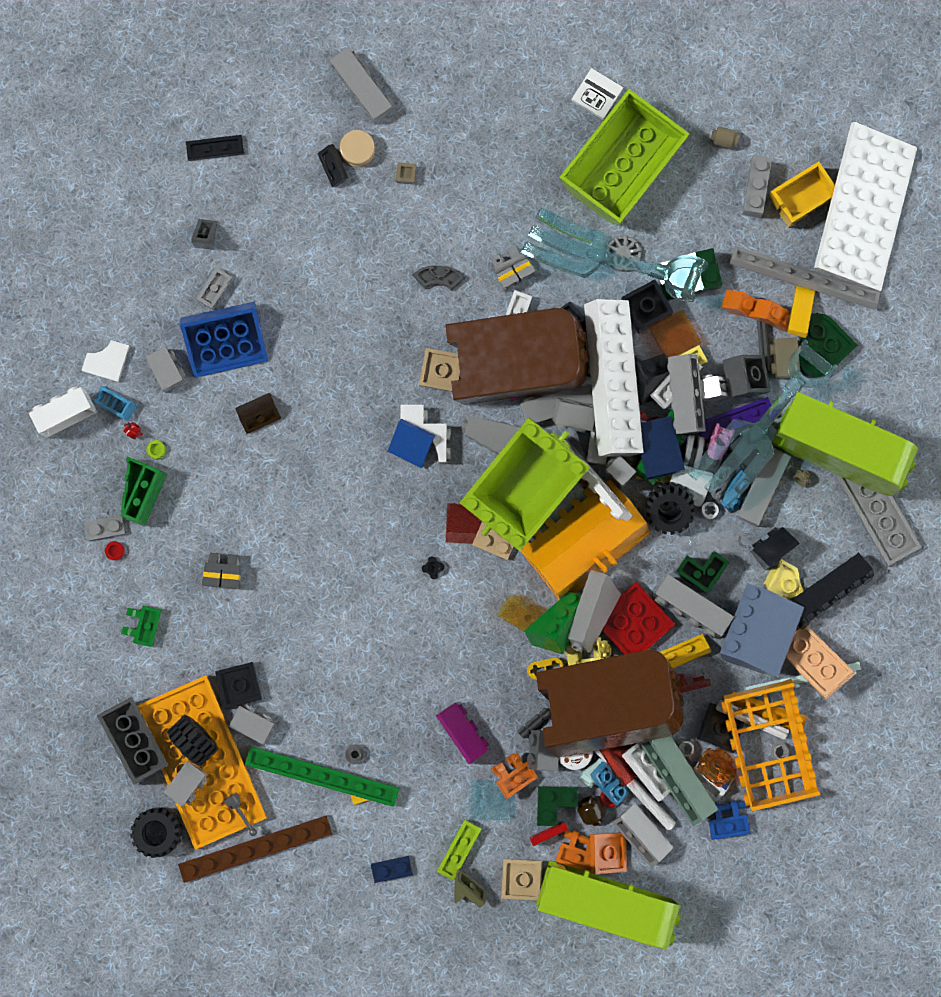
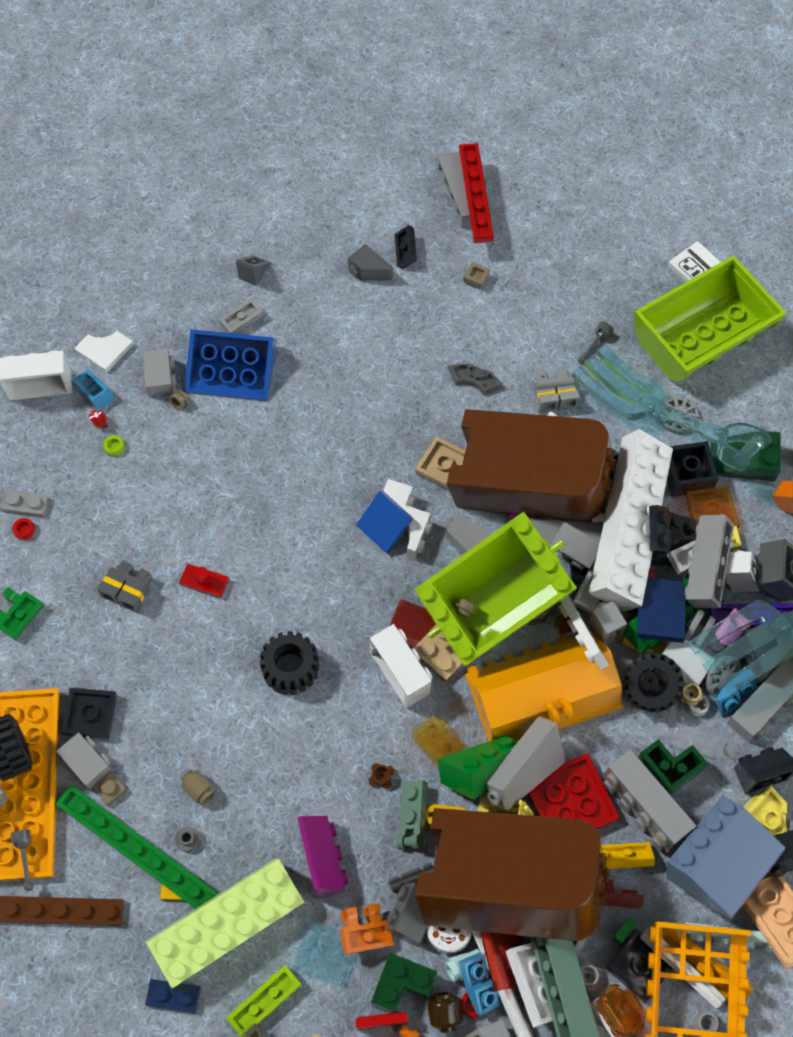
camera: 15 degrees right, 20 degrees down
green wedge [121,457,167,527] -> none
black tile [186,135,244,161] -> none
dark brown panel [235,393,282,434] -> none
tan head [340,130,375,167] -> none
black plate [421,556,444,579] -> none
none -> dark tan plate [93,772,127,806]
none -> yellowish green brick [145,858,304,988]
none -> dark tan plate [169,390,189,410]
none -> red tile [179,563,229,599]
none -> dark tan brick [180,770,216,806]
none -> black tyre [260,631,319,695]
none -> dark grey slope [348,244,394,280]
none -> reddish brown plate [368,763,394,789]
none -> white piece [370,624,433,708]
none -> sand green plate [396,780,428,850]
none -> dark tan plate [456,598,478,617]
none -> red tile [459,143,494,244]
none -> dark grey hinge [578,321,614,364]
none -> green tile [611,917,637,946]
none -> black plate [649,505,672,554]
none -> tan plate [680,683,703,706]

